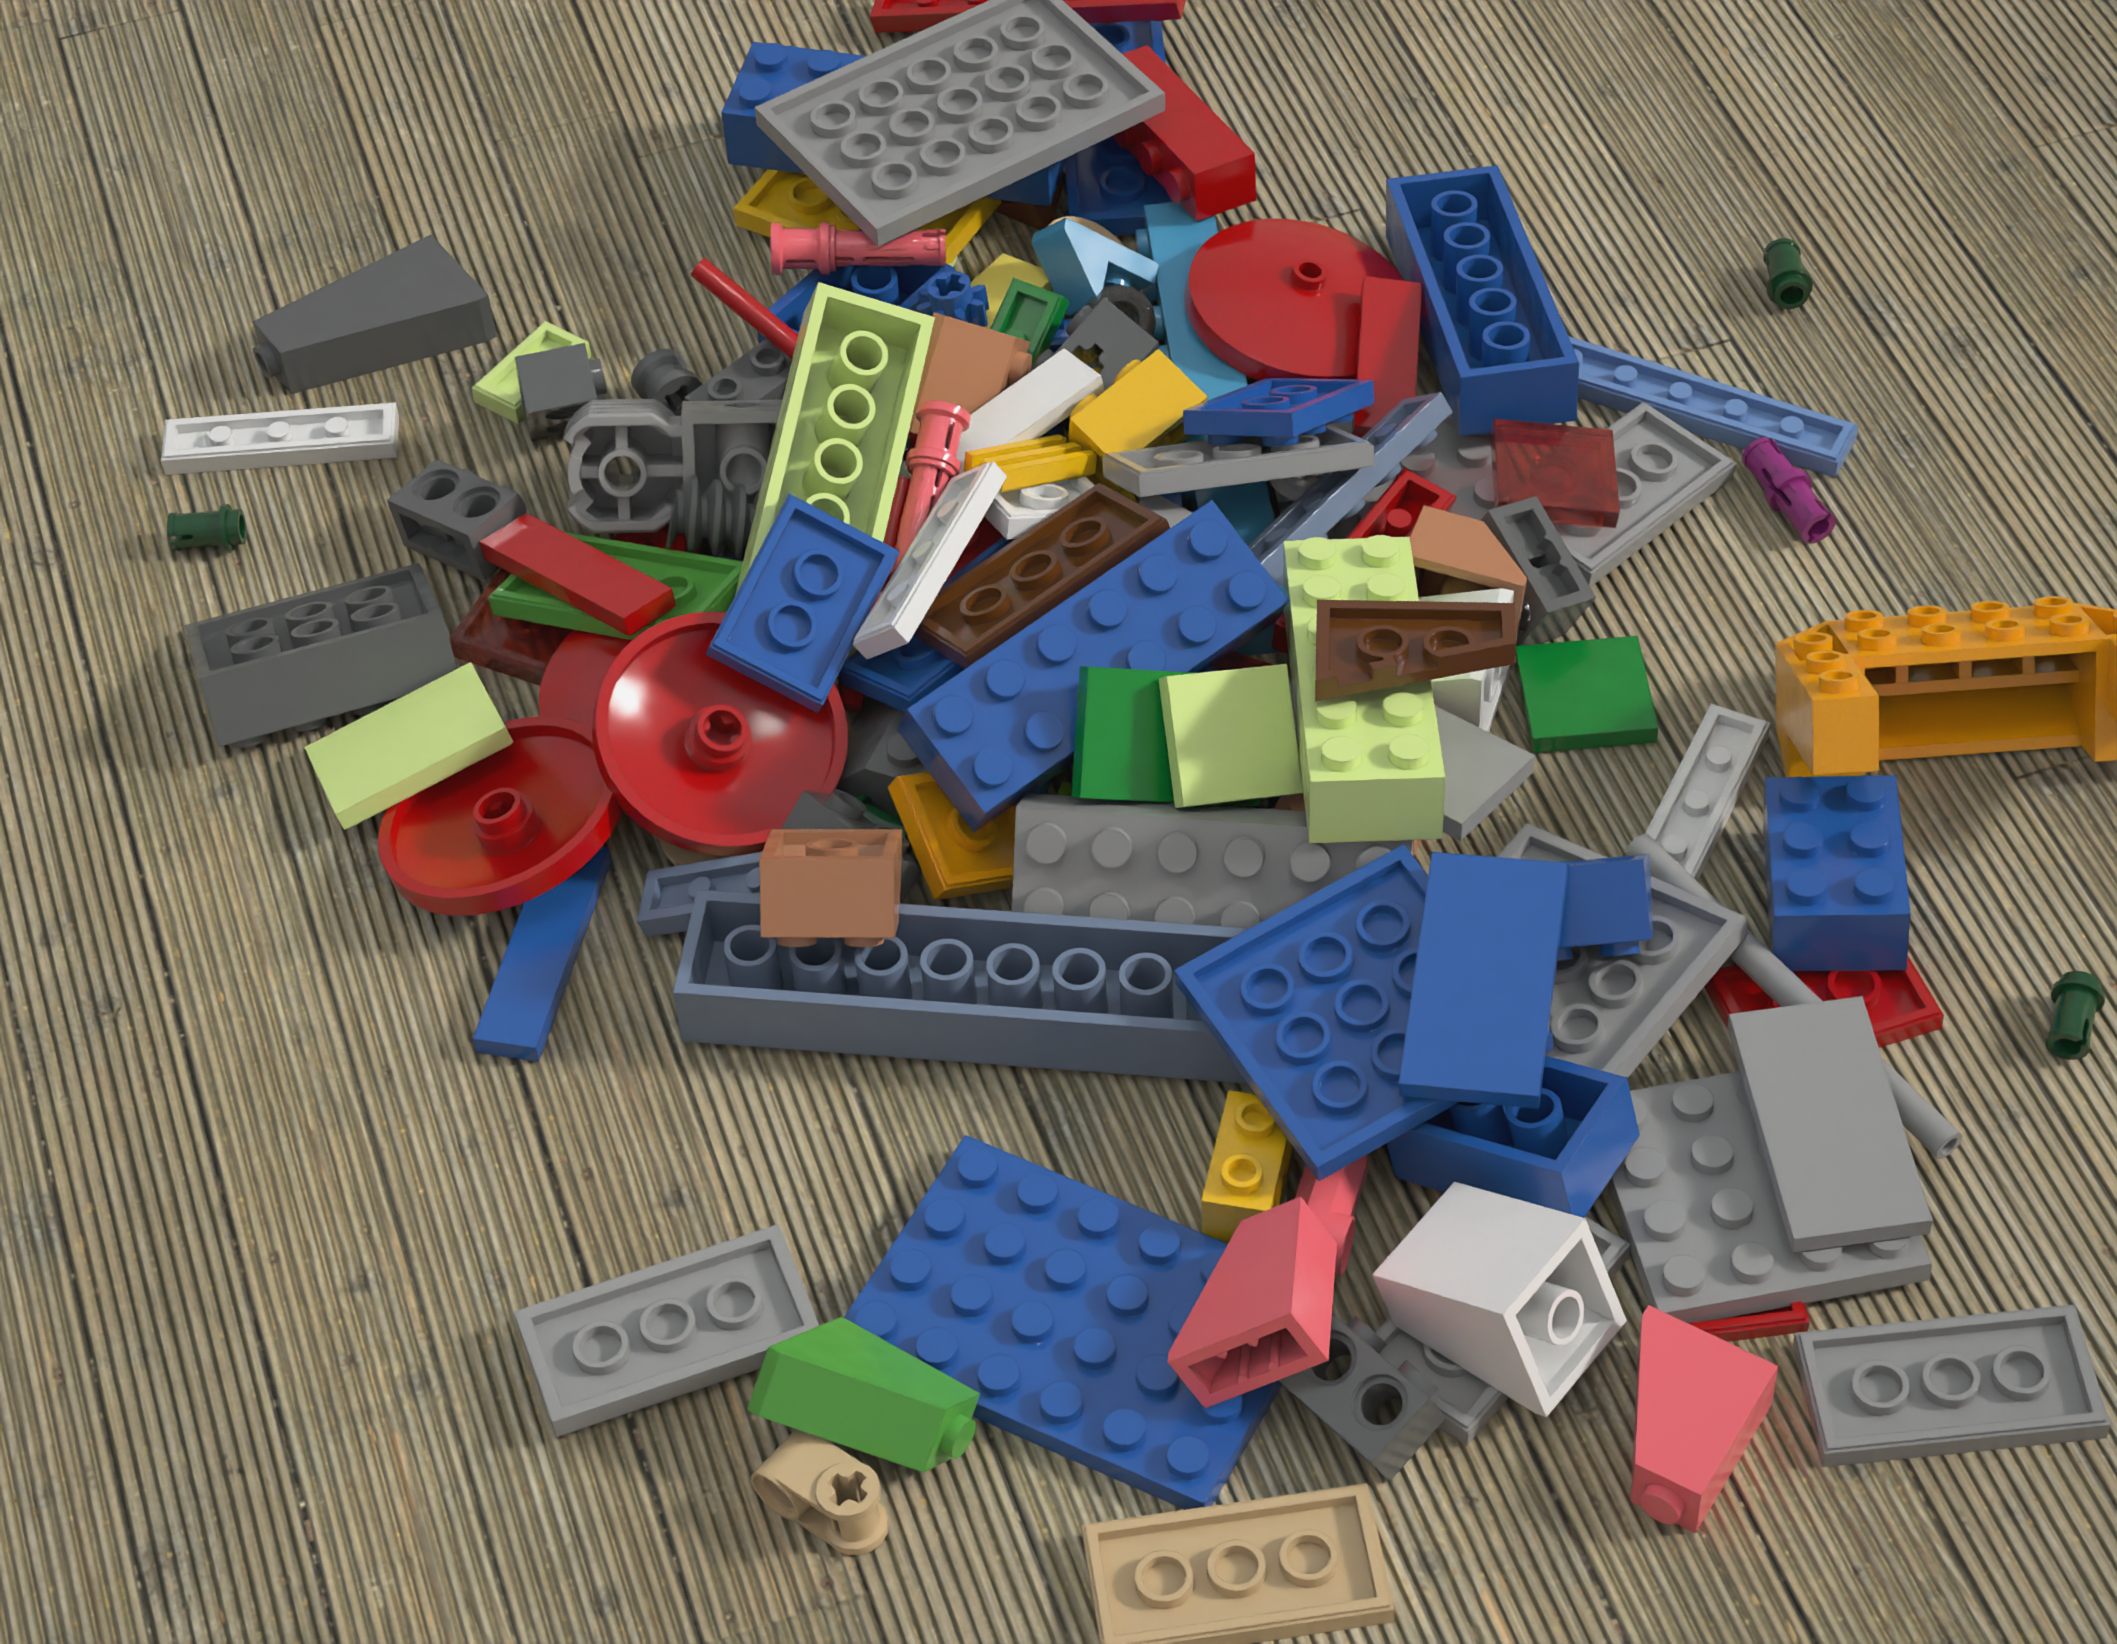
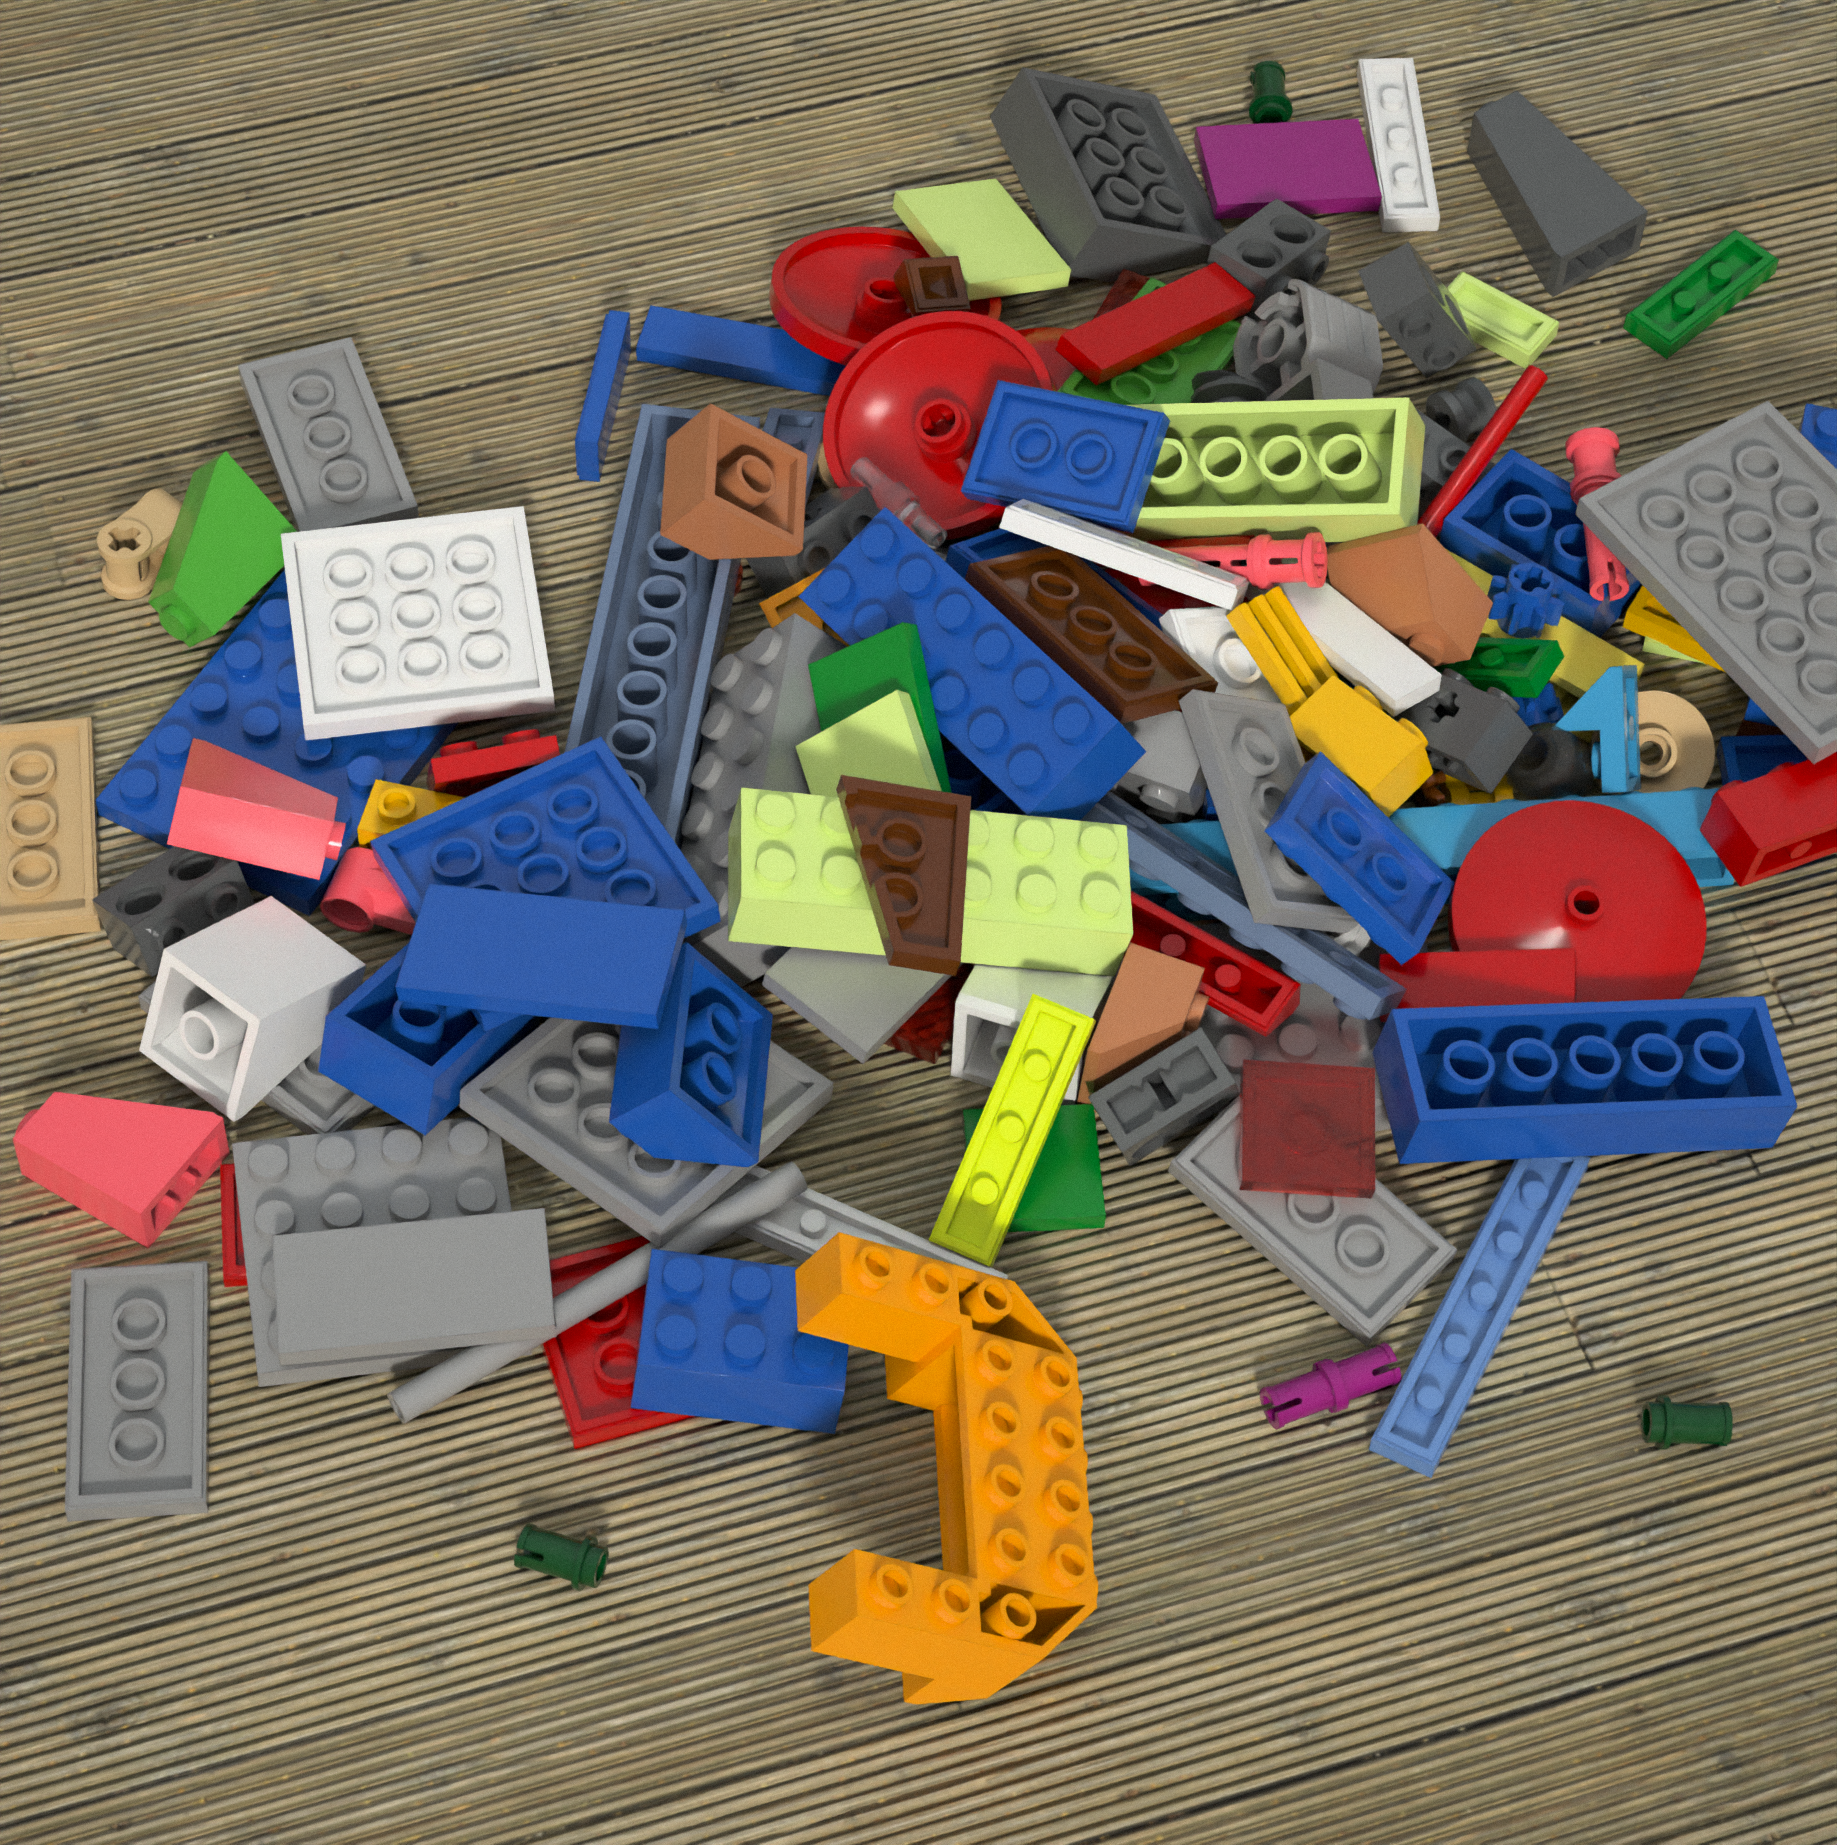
camera: 85 degrees right, 5 degrees up
none -> white plate [281,506,555,740]
none -> red plate [426,729,560,798]
none -> blue tile [575,310,631,482]
none -> clear bar [850,457,947,550]
none -> reddish brown slope [893,256,971,316]
none -> neon yellow tile [929,994,1096,1267]
none -> magenta tile [1194,119,1382,219]
none -> green tile [1623,229,1779,359]

